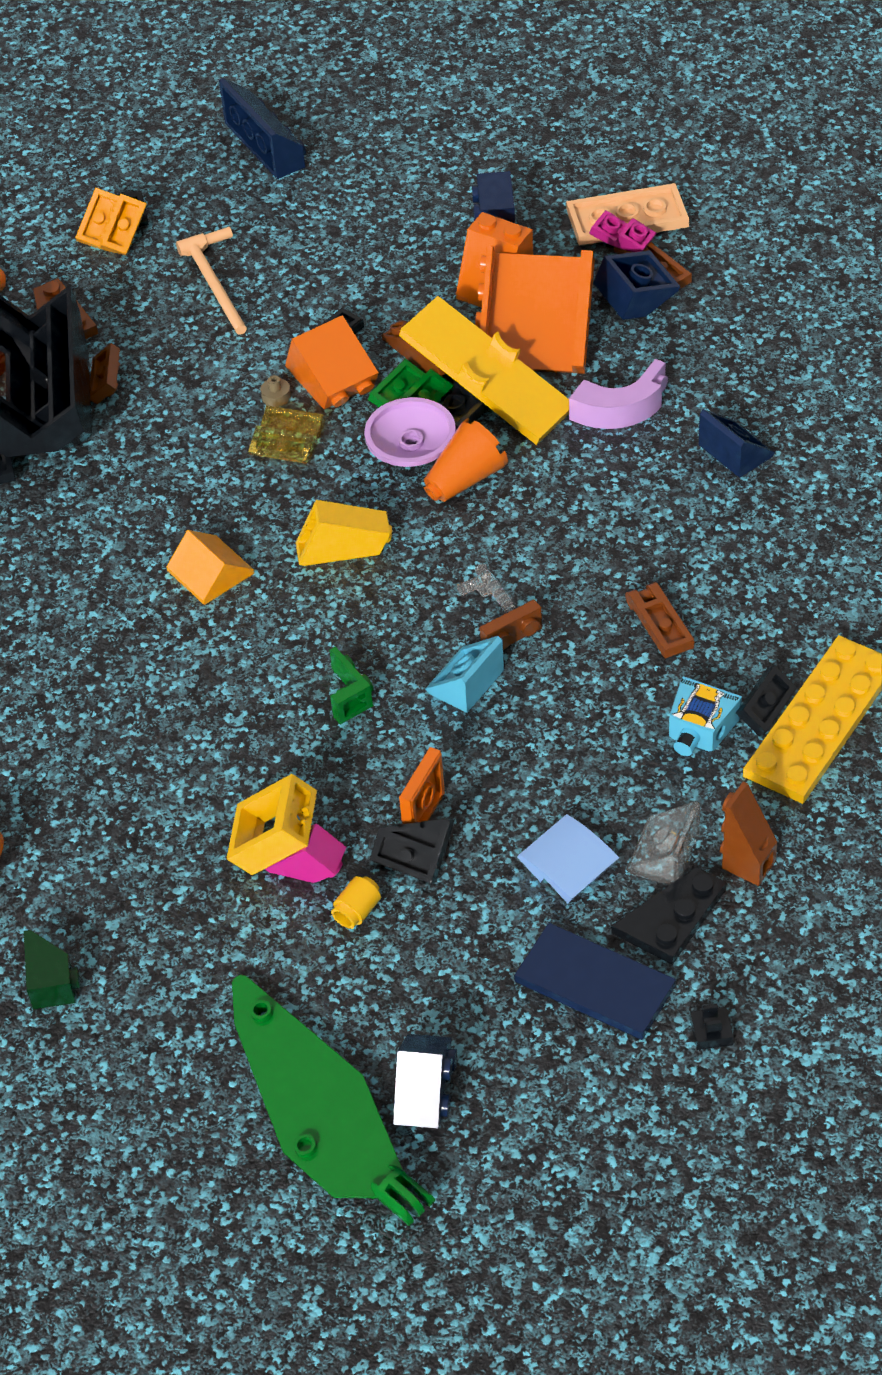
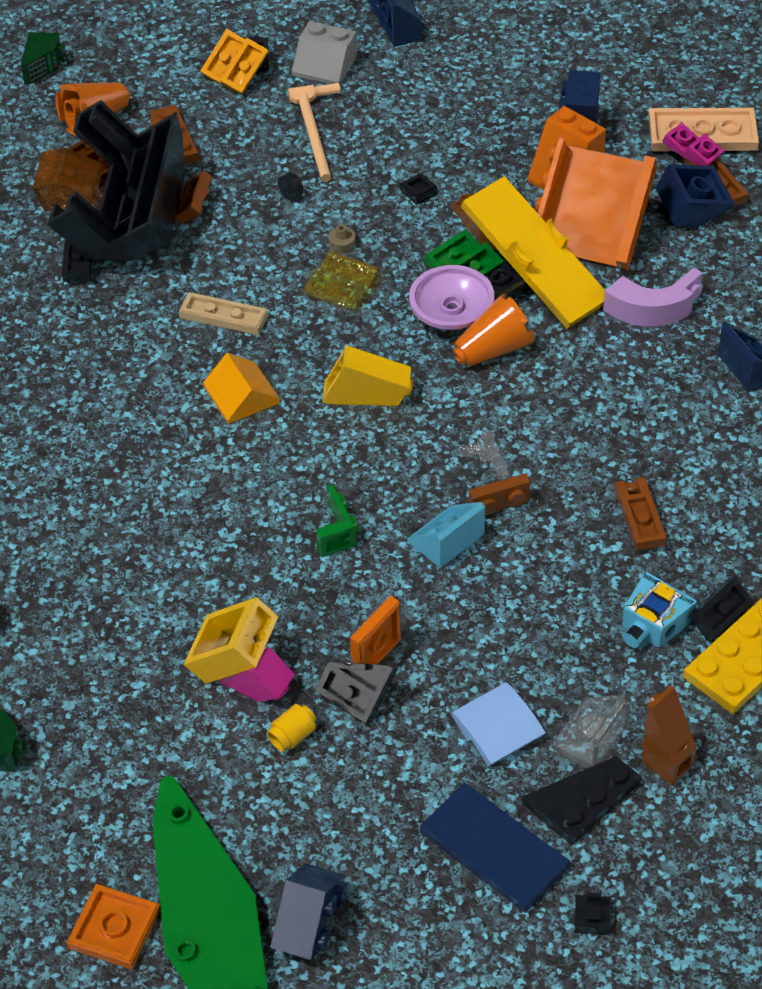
camera: 10 degrees right, 0 degrees up
orange slope [285,315,379,409] -> none
none -> orange tile [66,884,161,970]
none -> tan tile [179,292,268,335]
none -> black tile [278,172,303,201]
none -> light grey slope [292,21,357,85]

